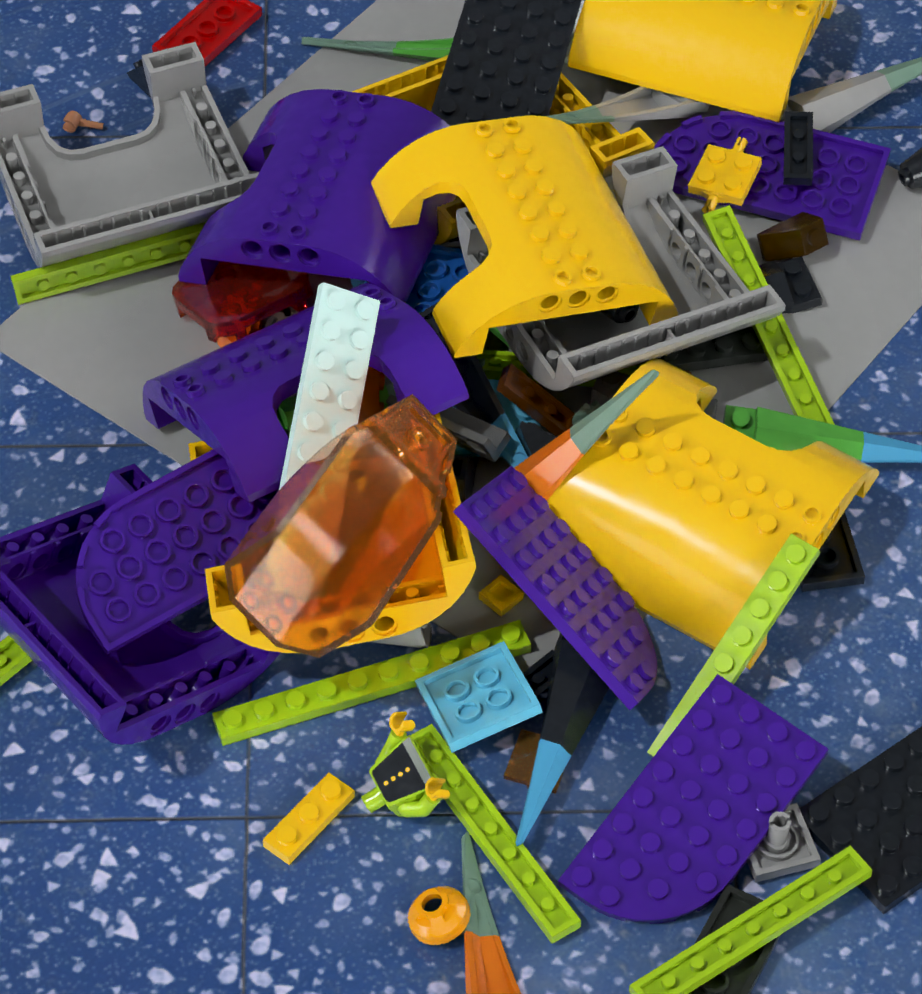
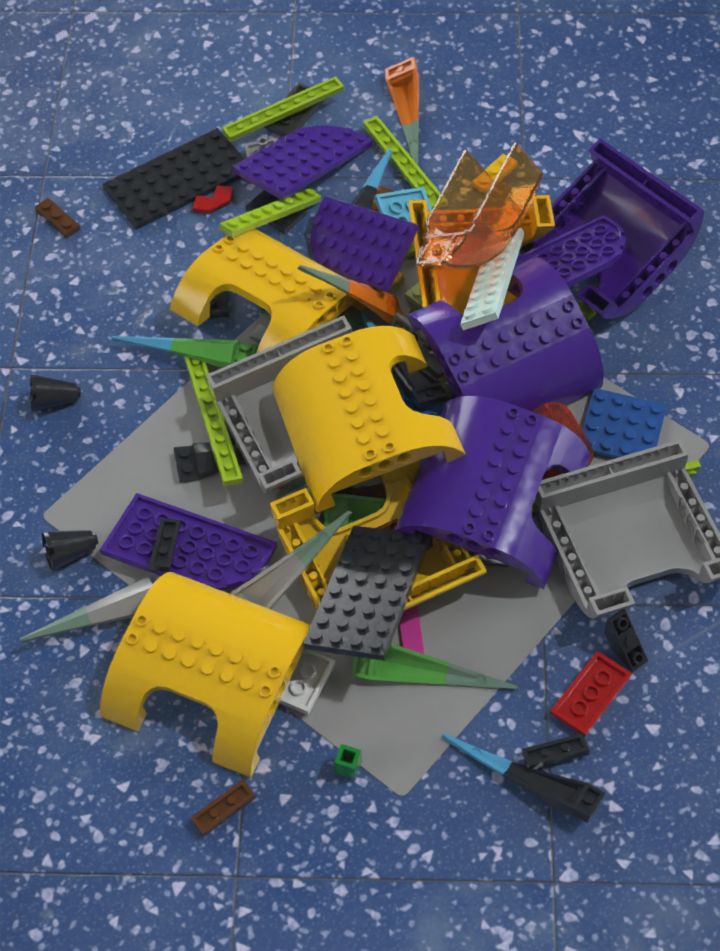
camera: 175 degrees left, 5 degrees up
nougat hand [63,110,104,133] -> none
torso [361,711,450,818] -> none
light orange piece [408,886,471,945] -> none
yellow plate [688,137,762,214] -> none
dark brown slope [757,212,829,261] -> none
none -> red tile [192,185,234,214]
none -> blue plate [580,388,667,459]

